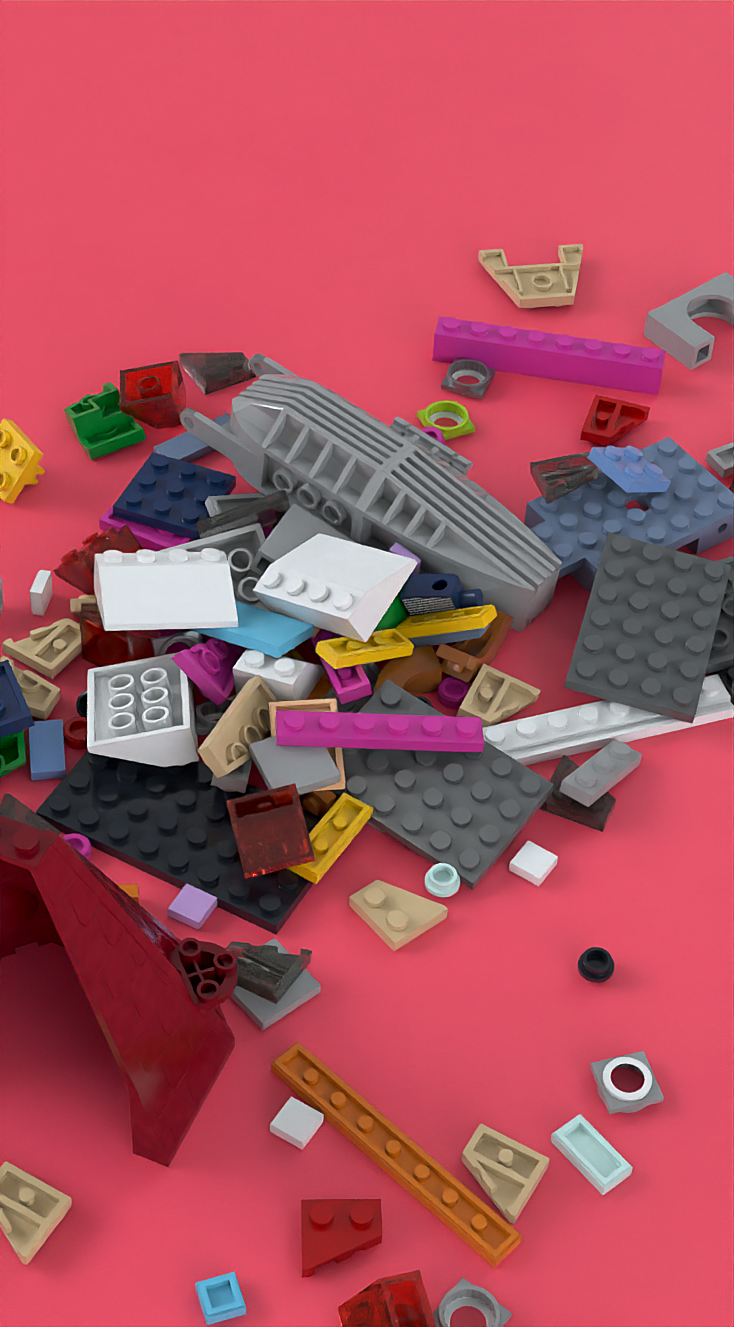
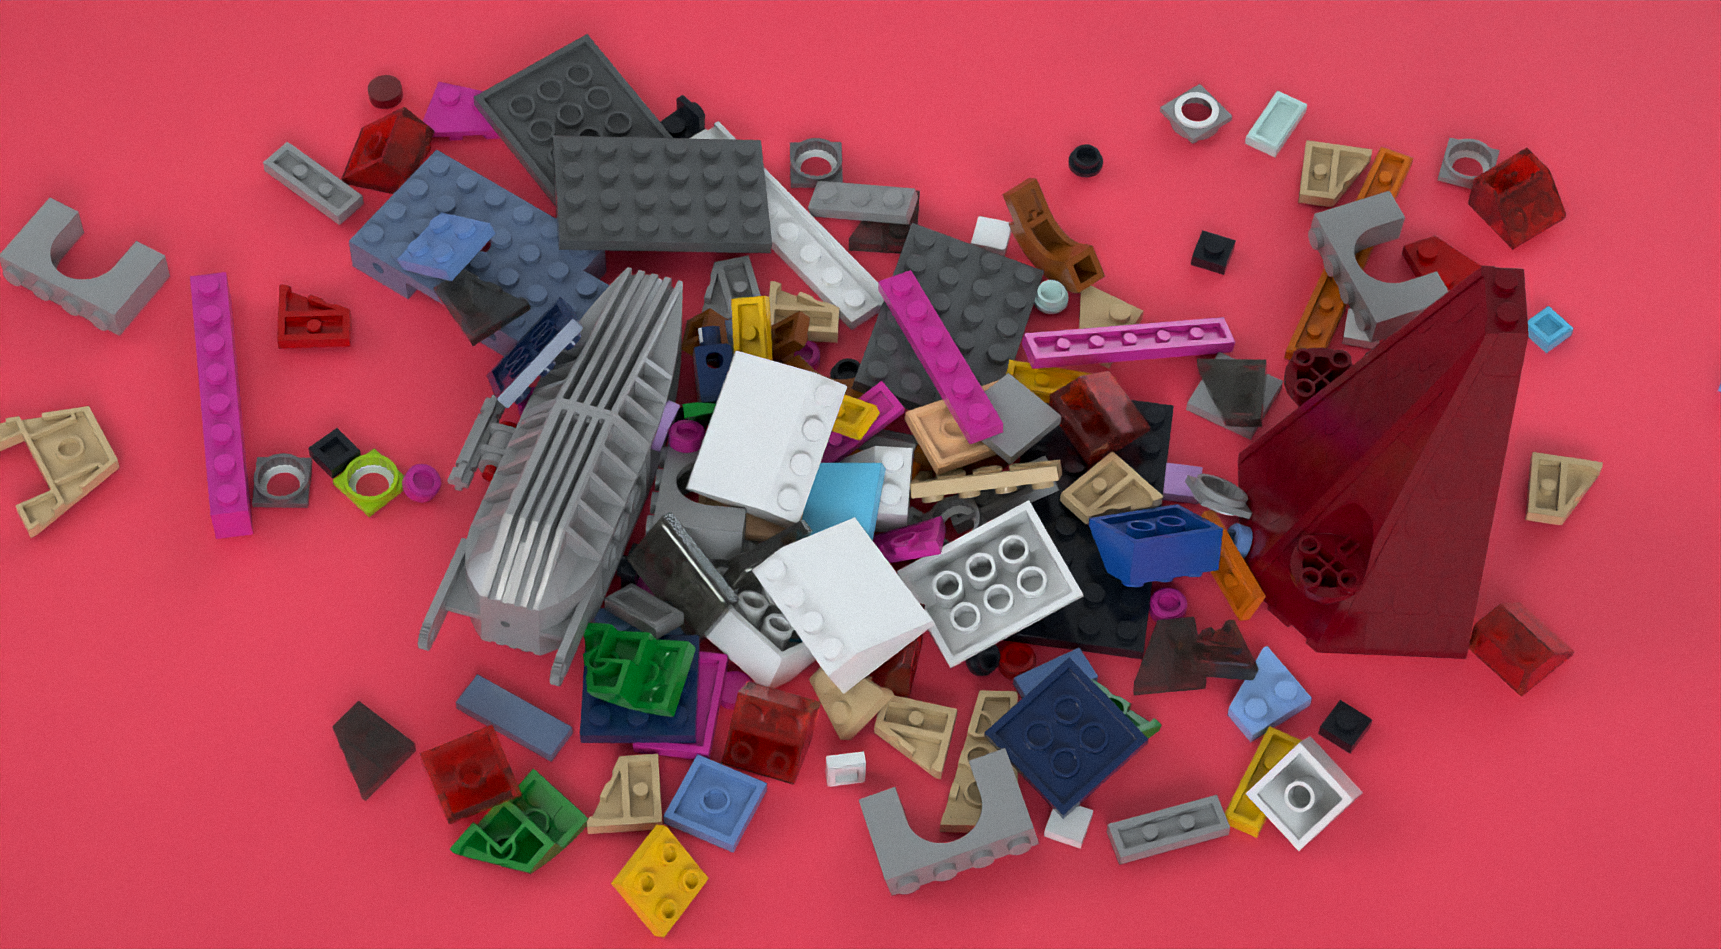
camera: 110 degrees left, 10 degrees up
none -> black plate [308,428,361,479]
none -> dark blue plate [486,297,583,409]
none -> green slope [583,623,696,717]
none -> tan wing [587,754,662,834]
none -> medium blue plate [663,754,767,853]
none -> light grey wing [701,255,761,320]
none -> clear smoke wing [719,520,813,592]
none -> flat silver piece [790,138,843,188]
none -> dark orange arch [1002,178,1105,293]
none -> dark pink plate [1022,317,1235,369]
none -> tan wing [1060,451,1163,524]
none -> blue slope [1089,504,1223,587]
none -> light grey piece [1185,474,1252,519]
none -> black plate [1191,230,1236,275]
none -> light grey arch [1308,191,1448,343]

